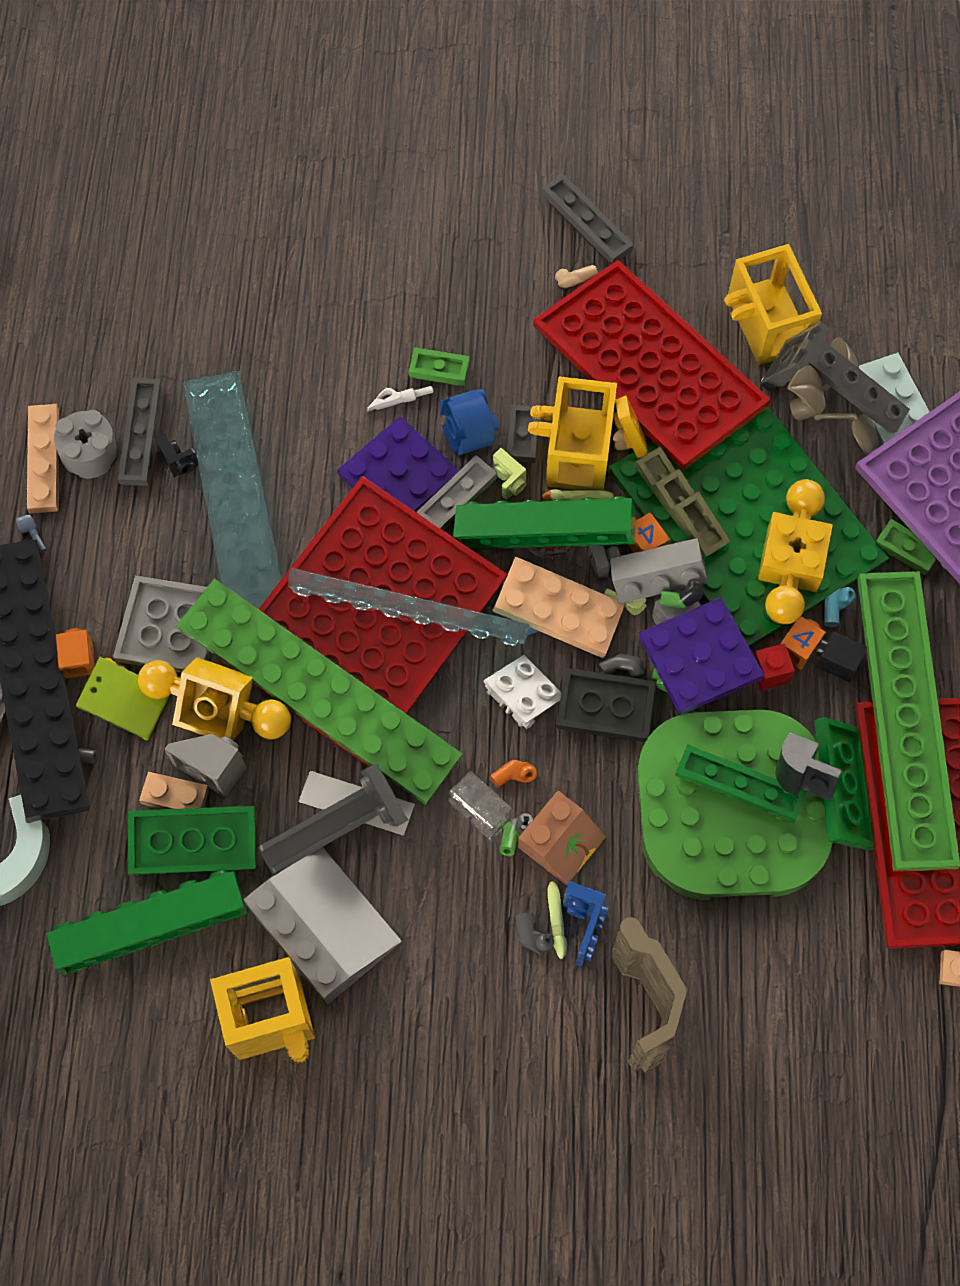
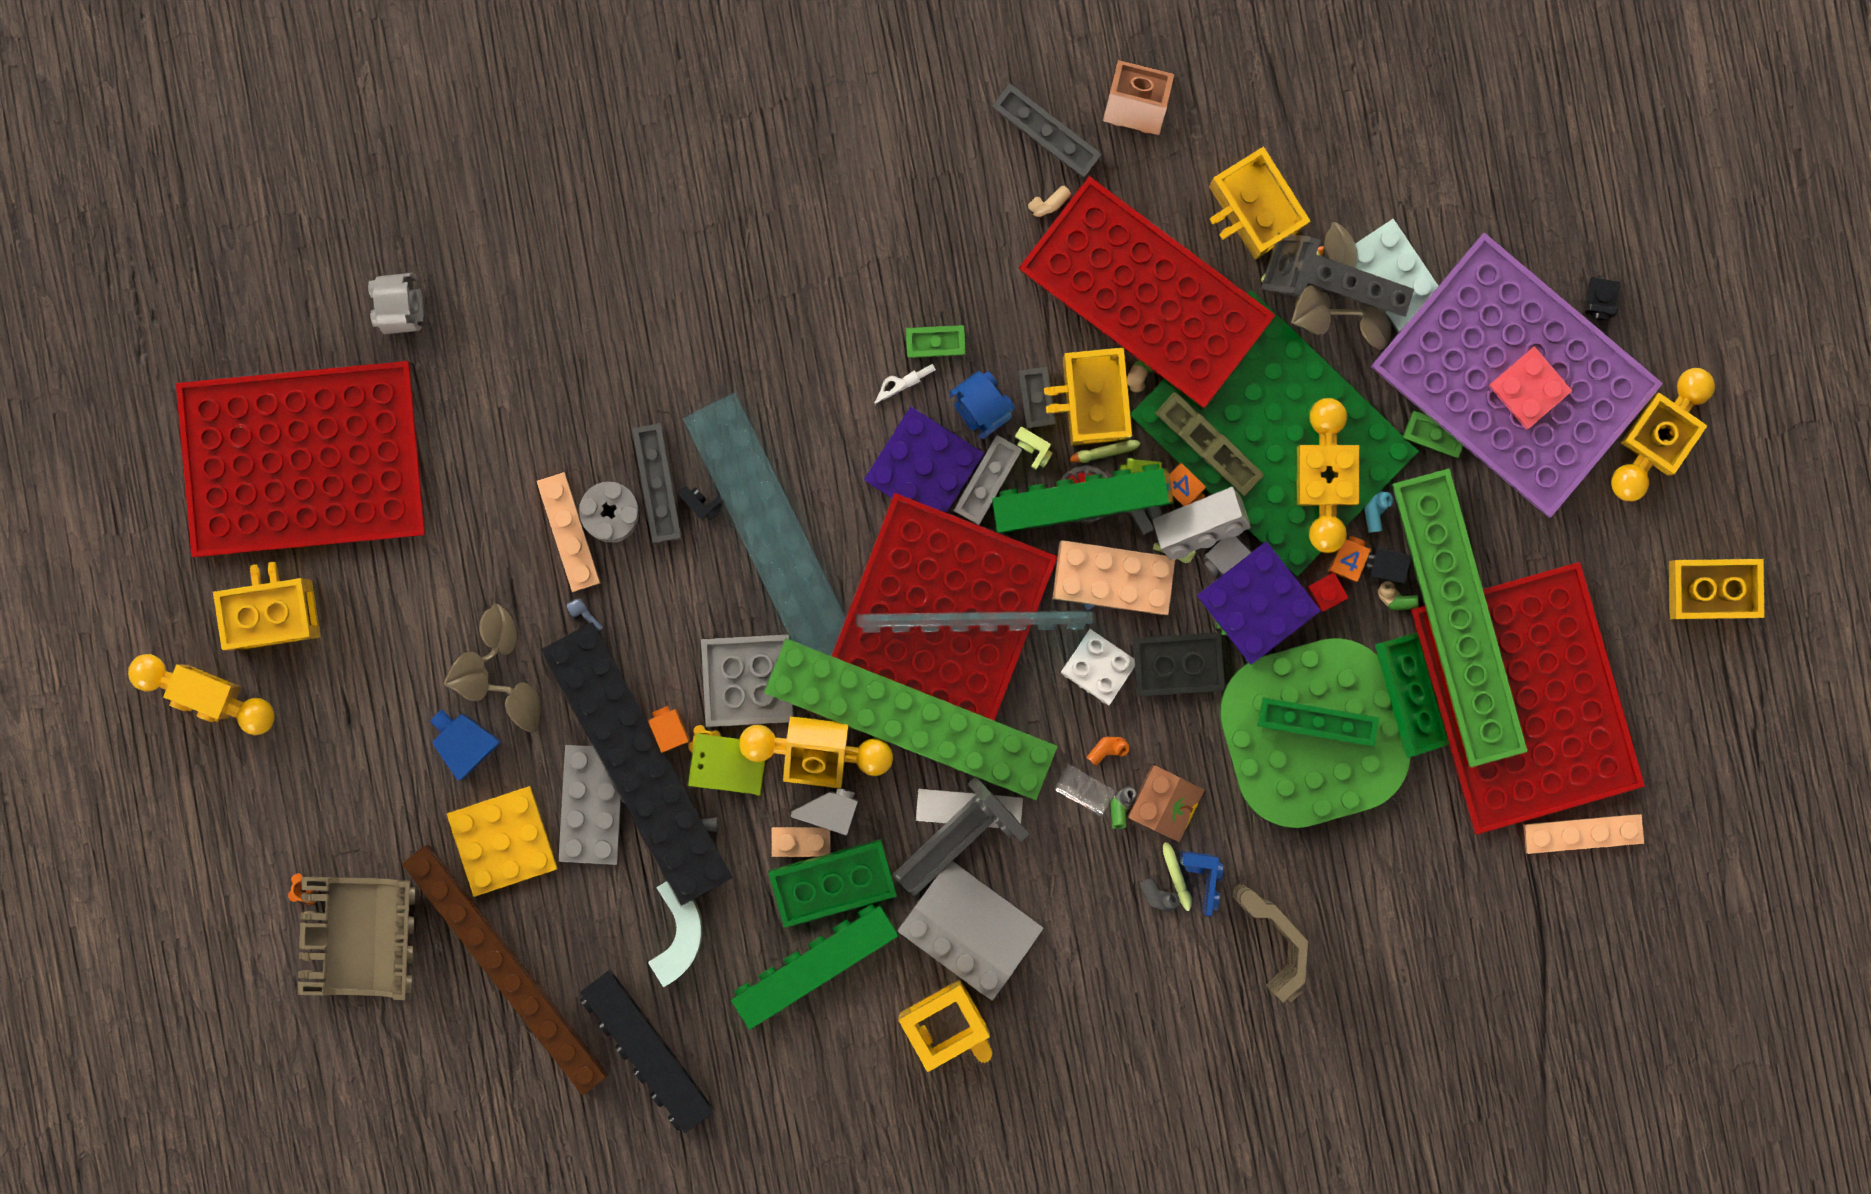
camera: 10 degrees left, 20 degrees up
dark grey arm [598,654,645,678] -> none
yellow plate [613,396,648,458] -> none
arm [660,579,704,609] -> none
black brick [775,732,842,801] -> none
none -> nougat slope [1103,60,1174,135]
none -> arm [1378,581,1418,611]

